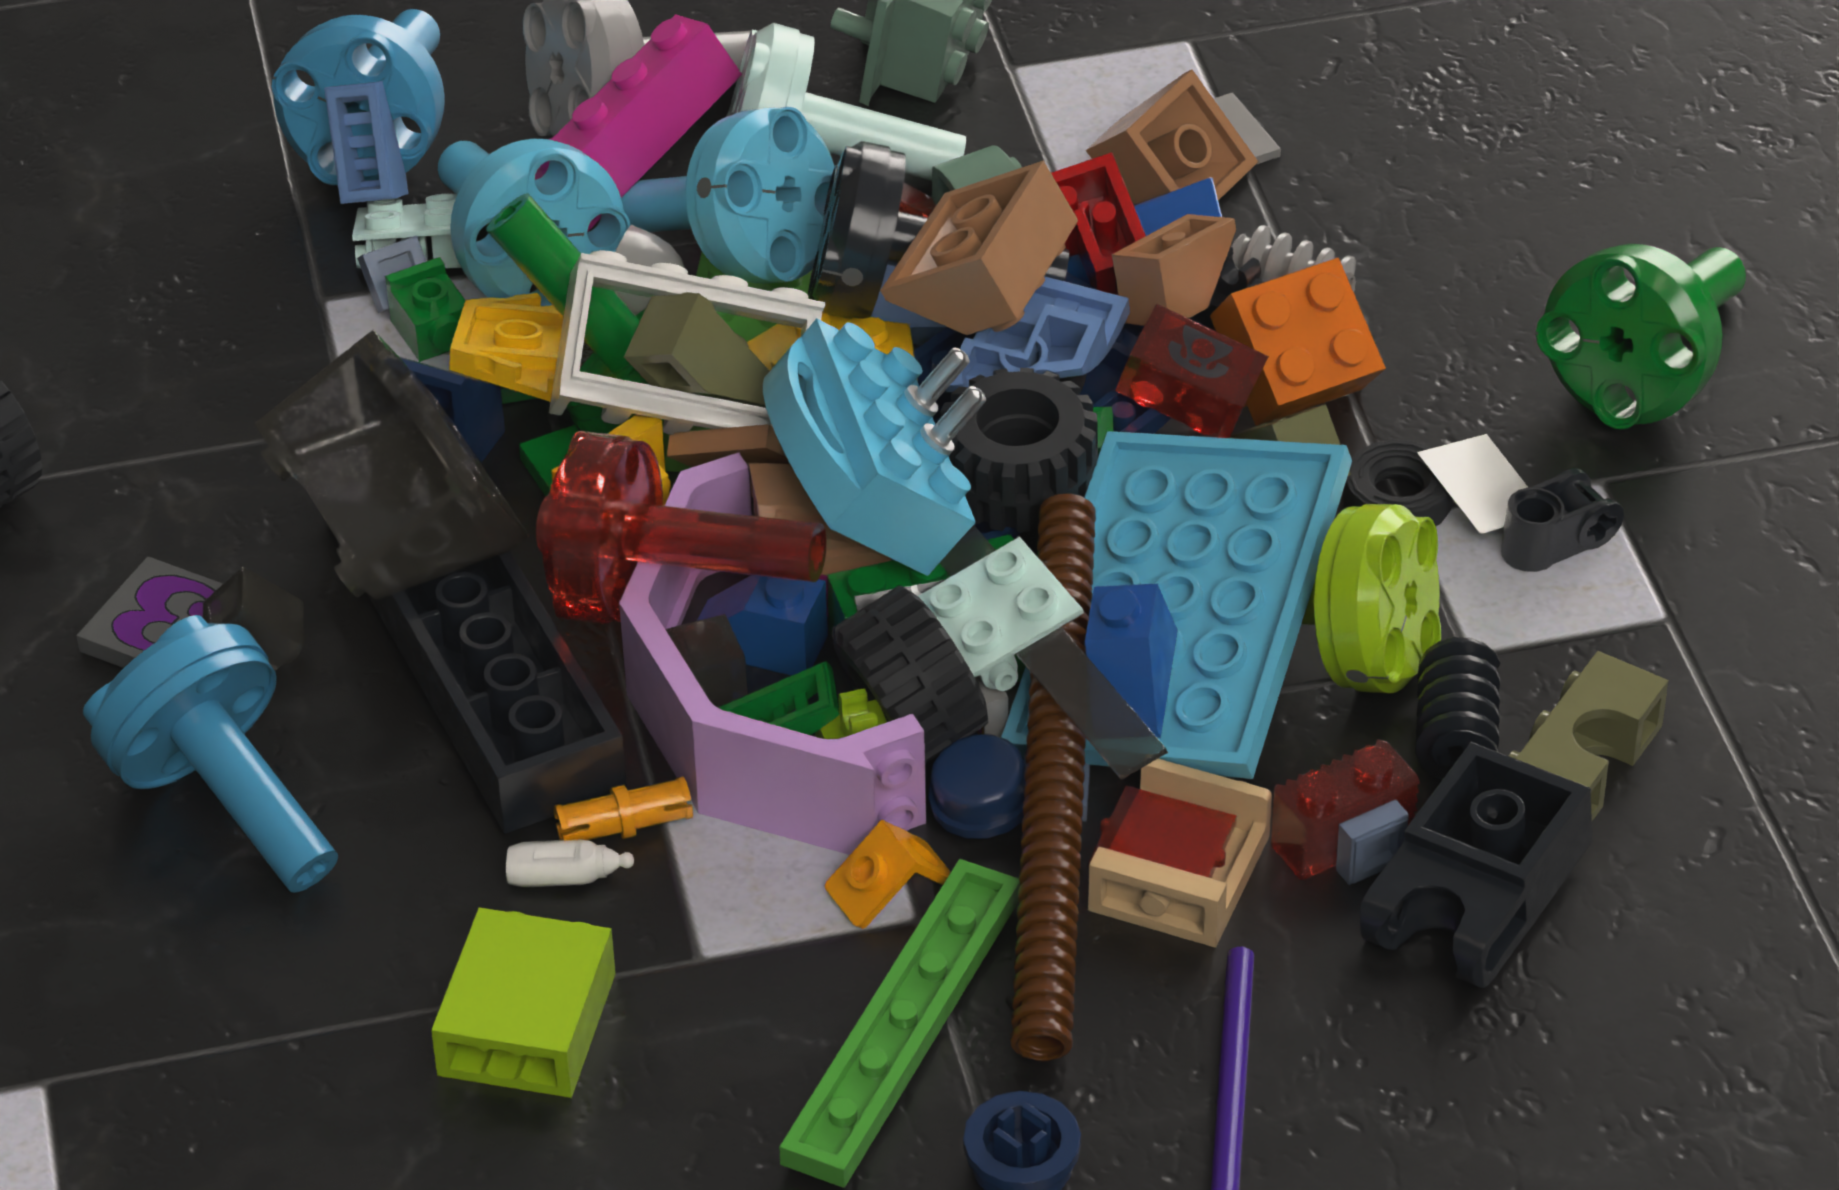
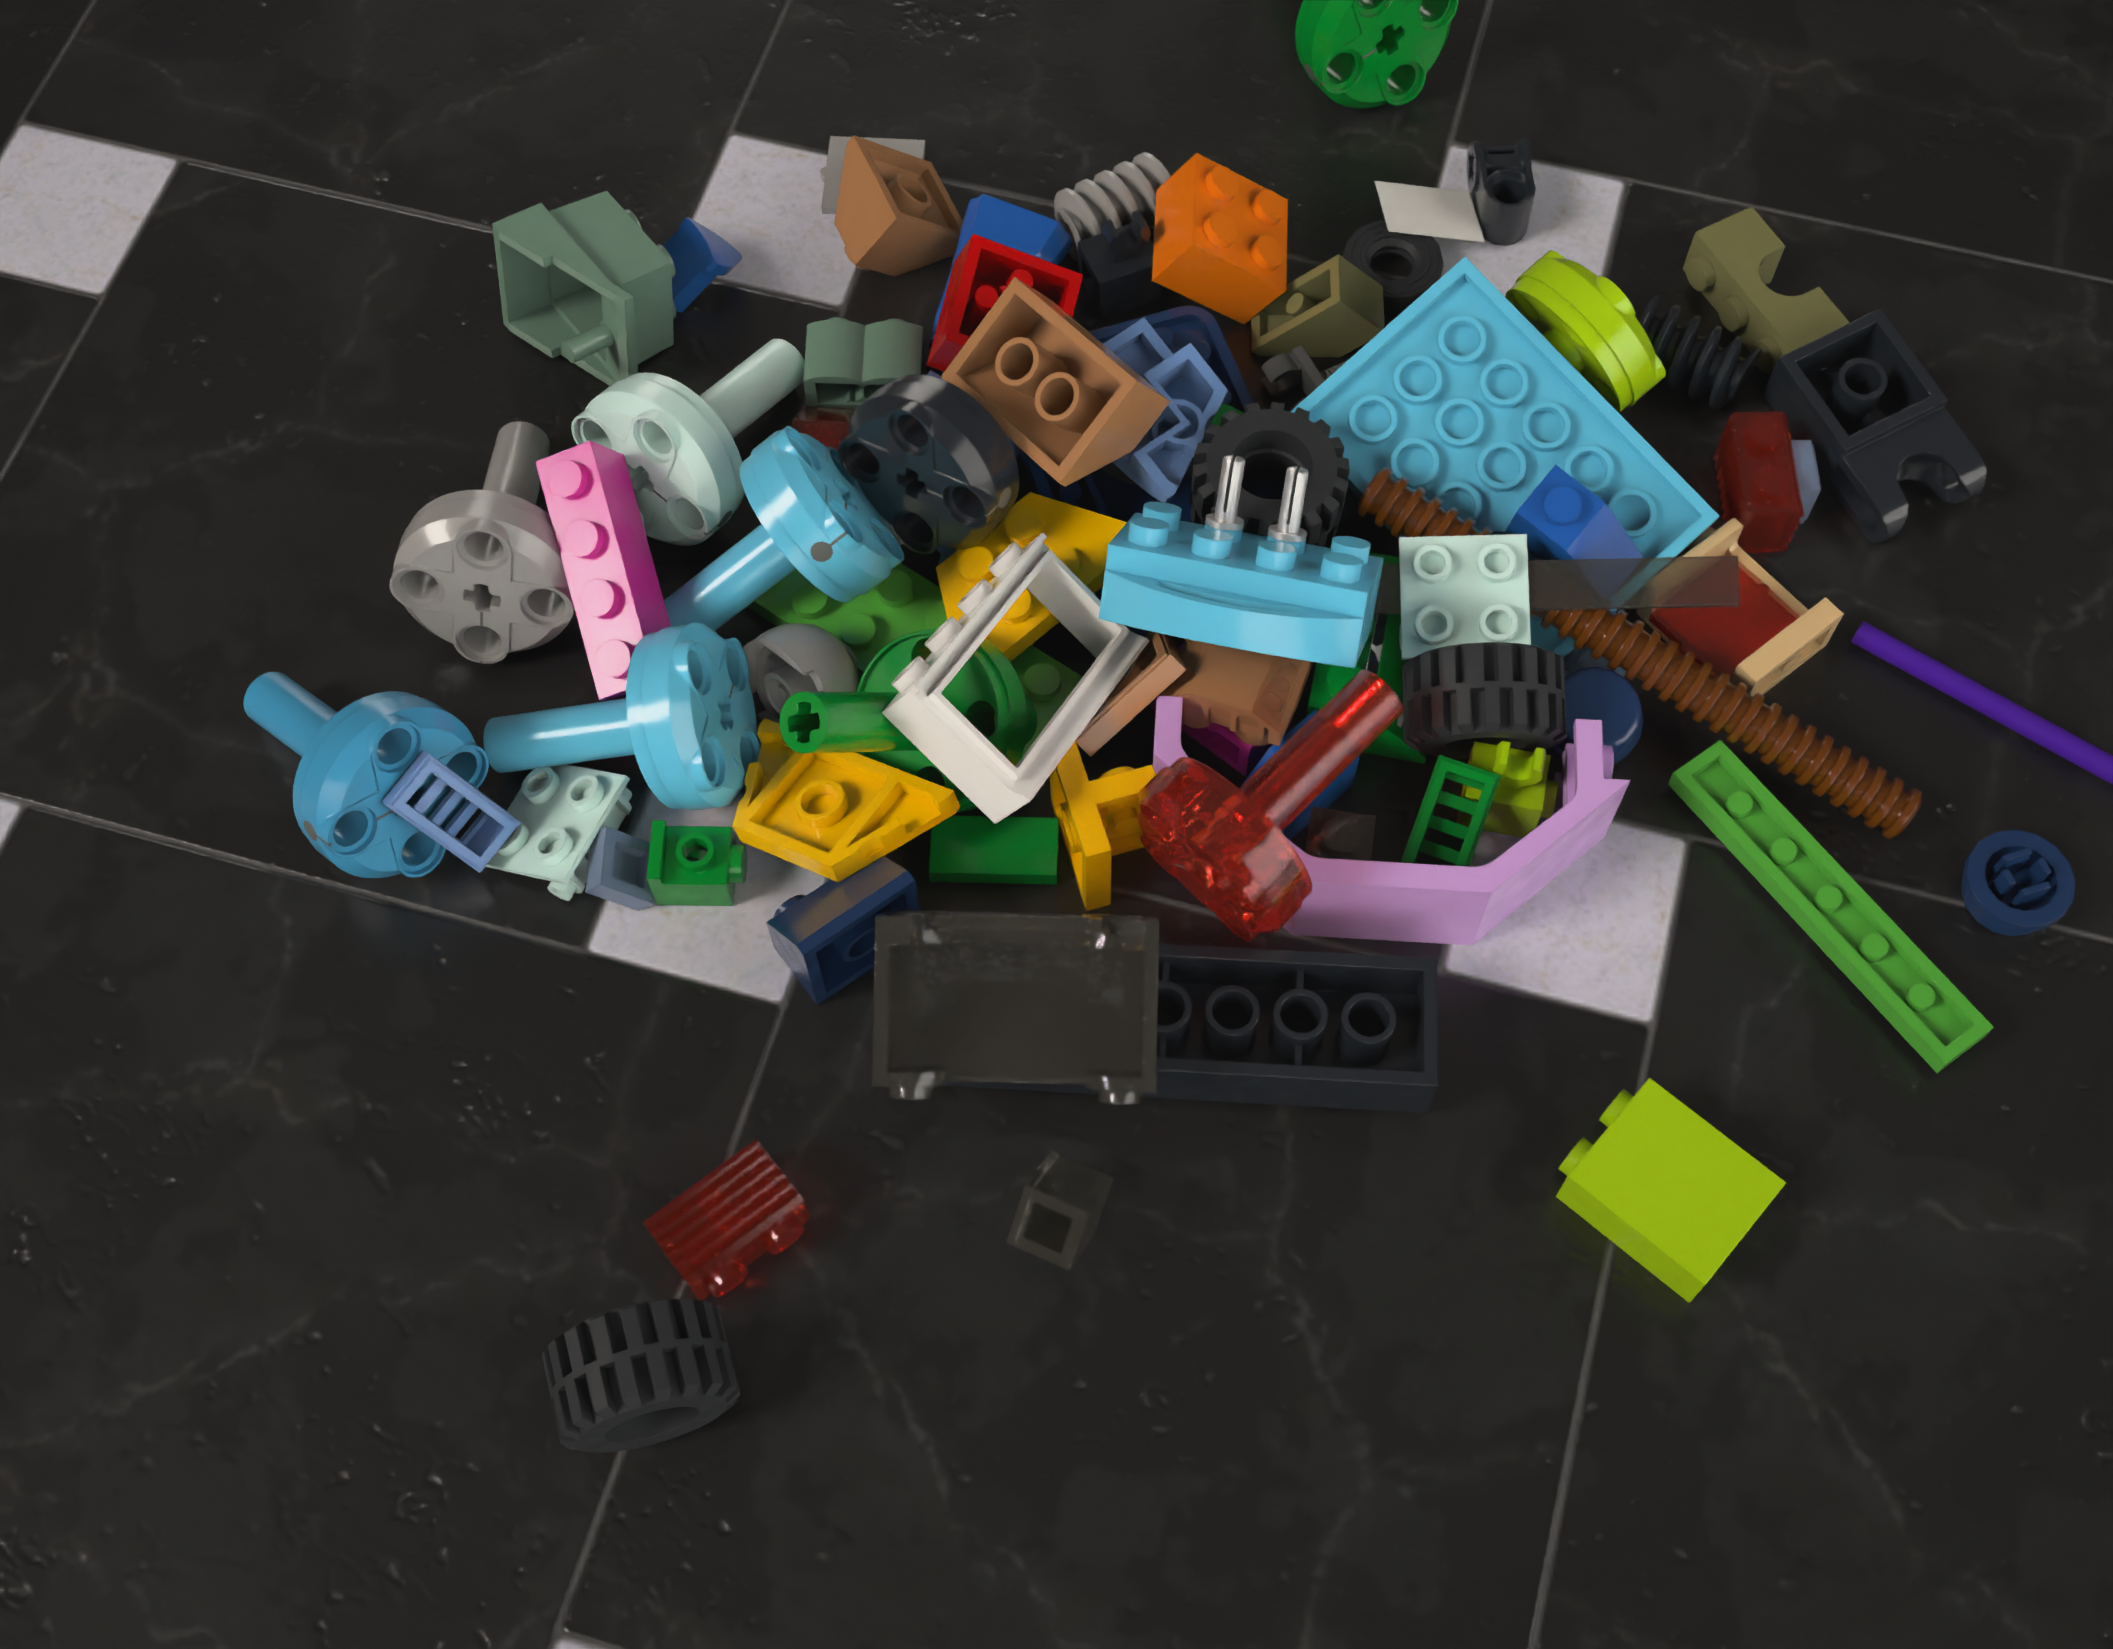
camera: 60 degrees left, 20 degrees up
tile [76,556,256,668] -> none
dark azure piece [83,615,338,893] -> none
white piece [506,839,634,887] -> none
light orange pin [553,776,693,840] -> none
olive slope [624,292,770,408] -> none
light orange bracket [825,820,951,929] -> none
medium nougat slope [1112,214,1236,333] -> none
clear red brick [1115,304,1269,438] -> none
none -> clear red brick [643,1139,810,1300]
none -> blue tile [663,217,742,313]

